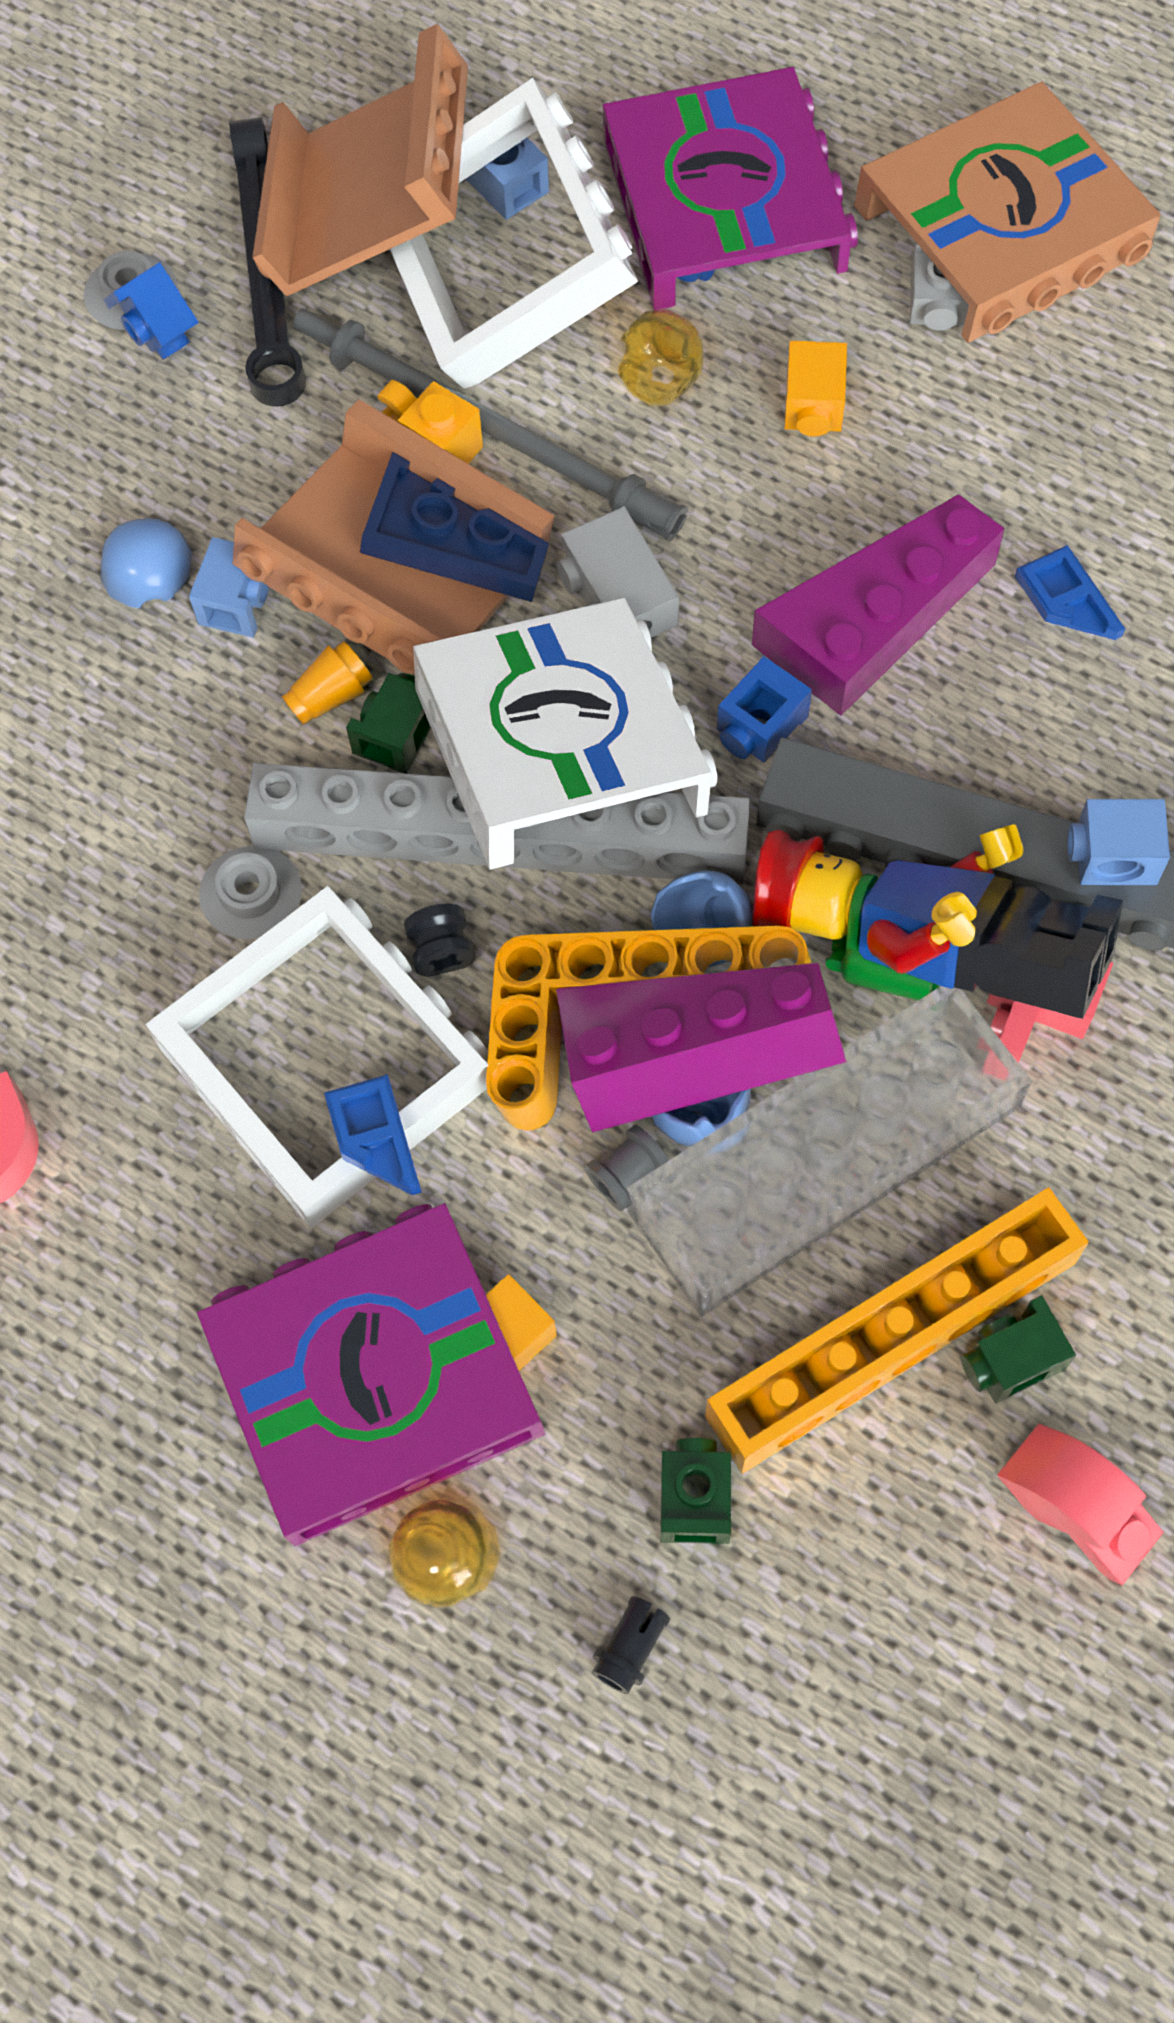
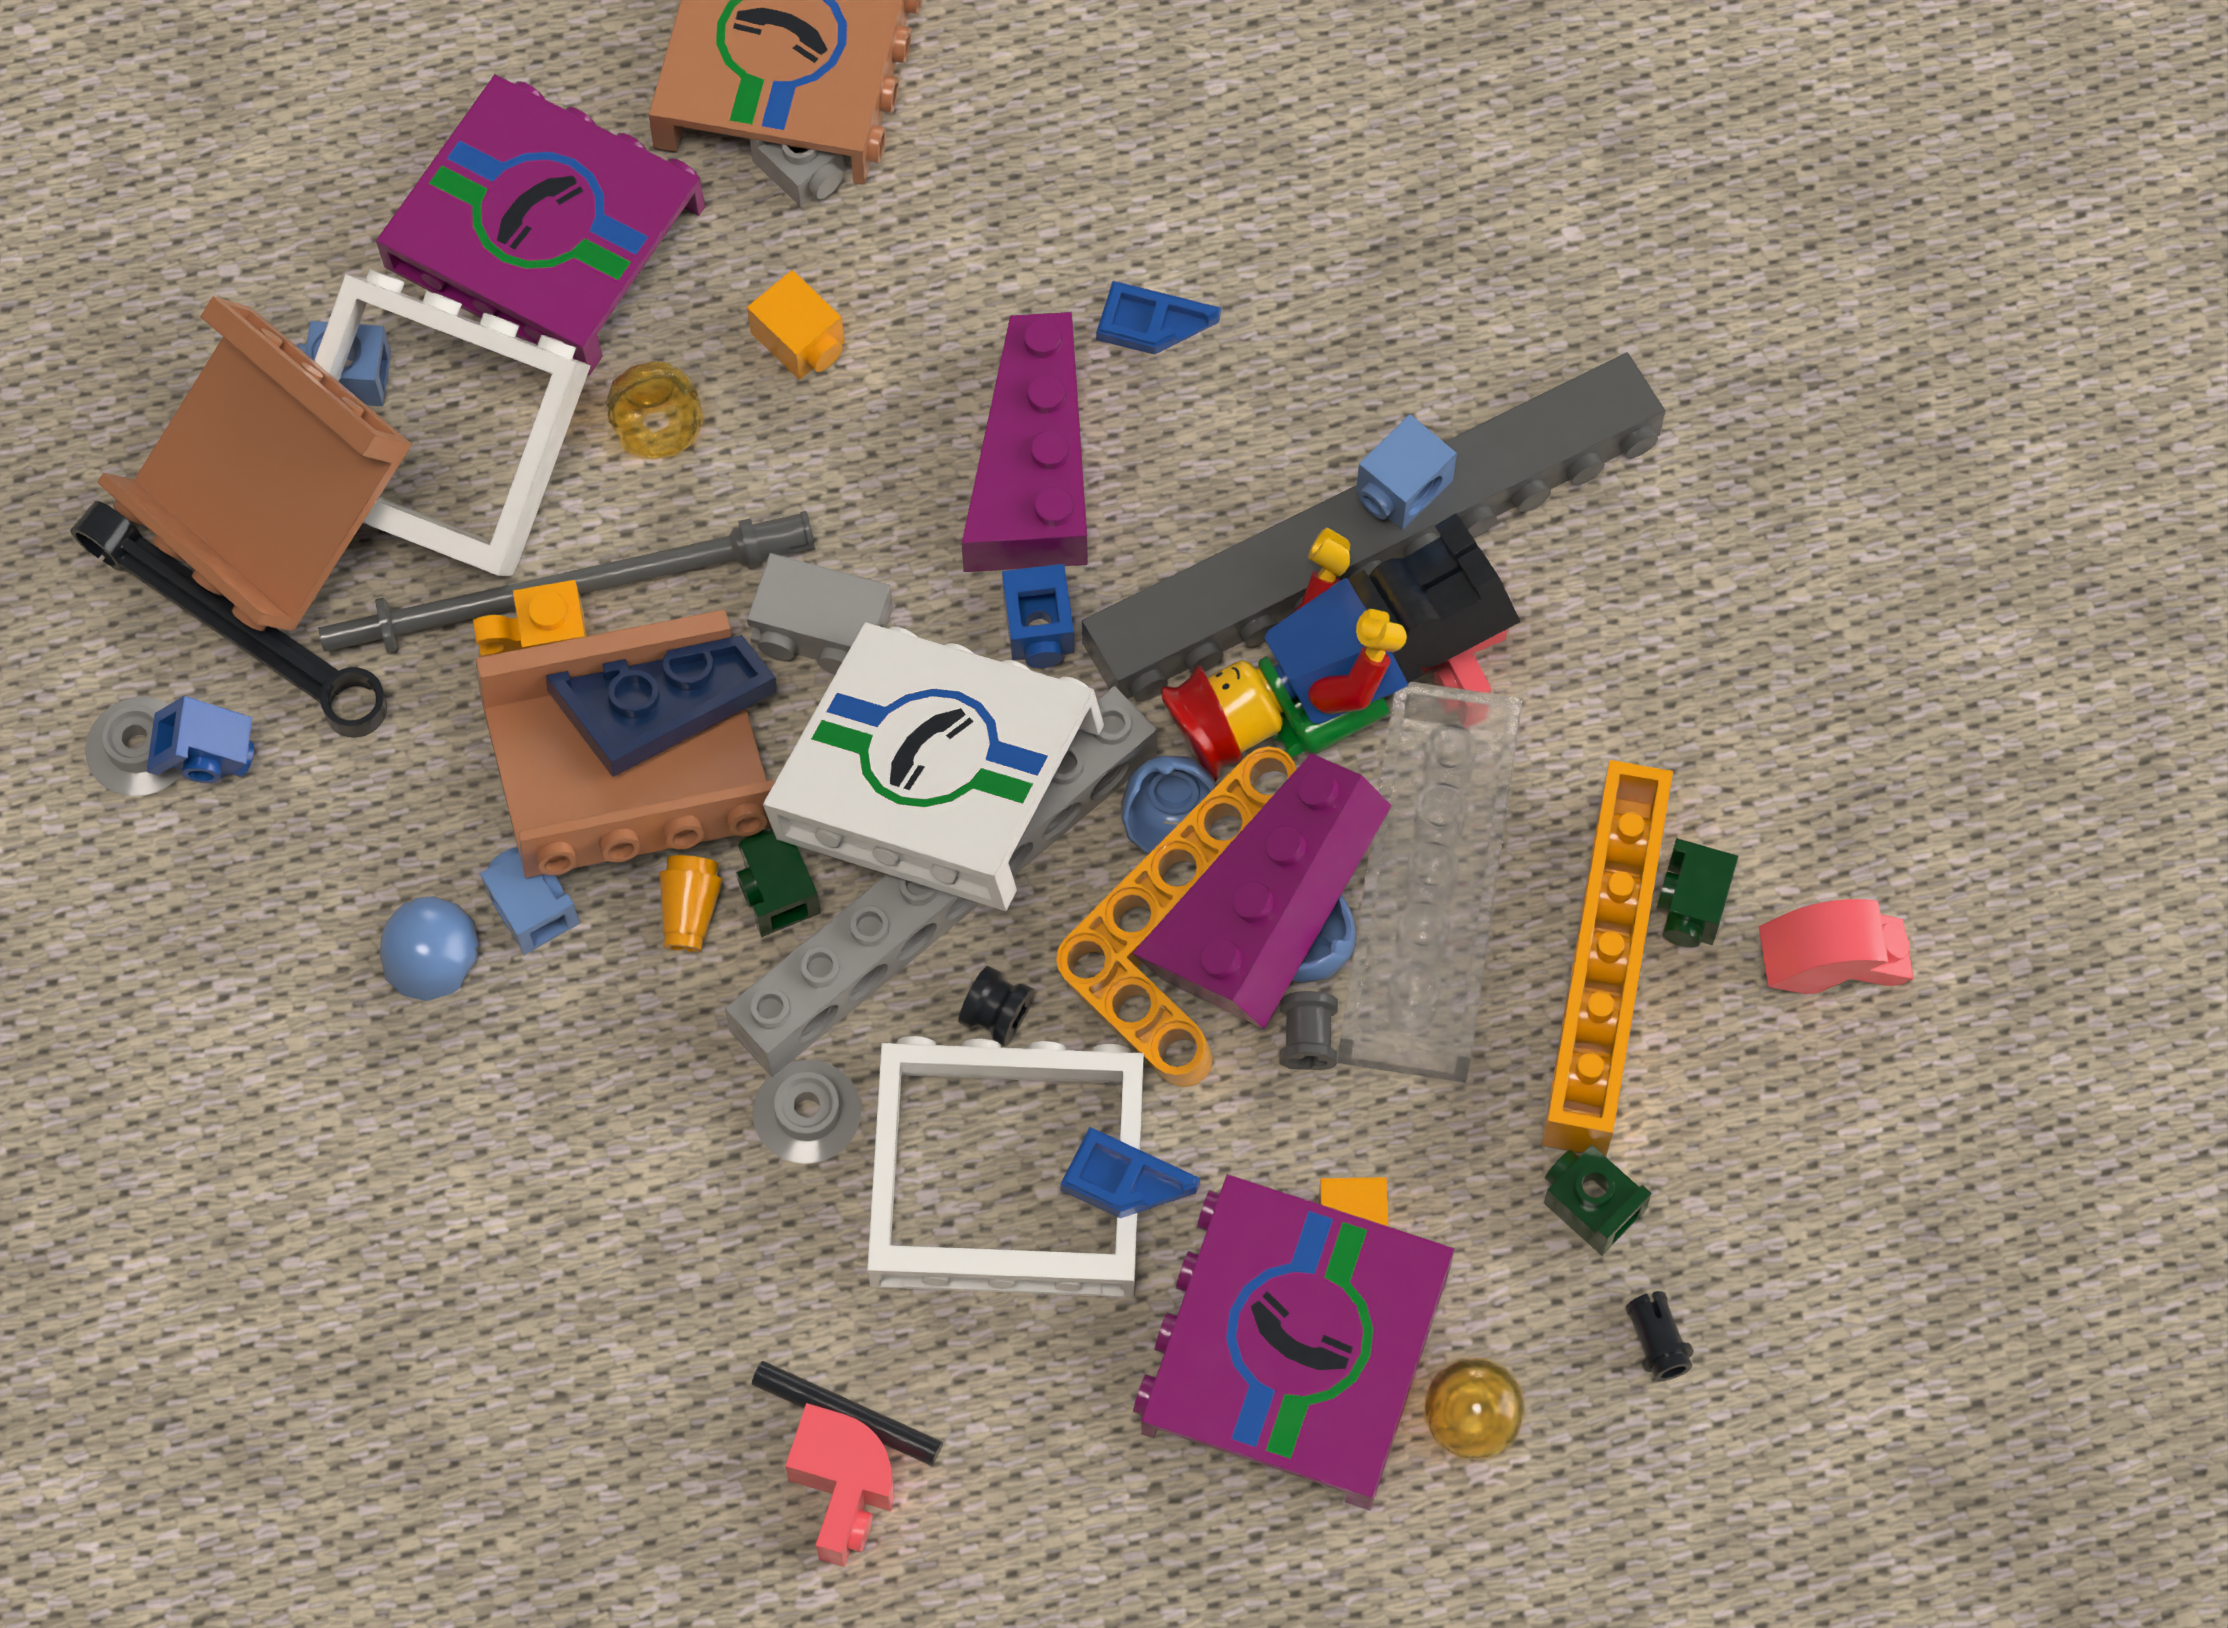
camera: 50 degrees left, 0 degrees up
none -> black bar [752,1361,943,1466]

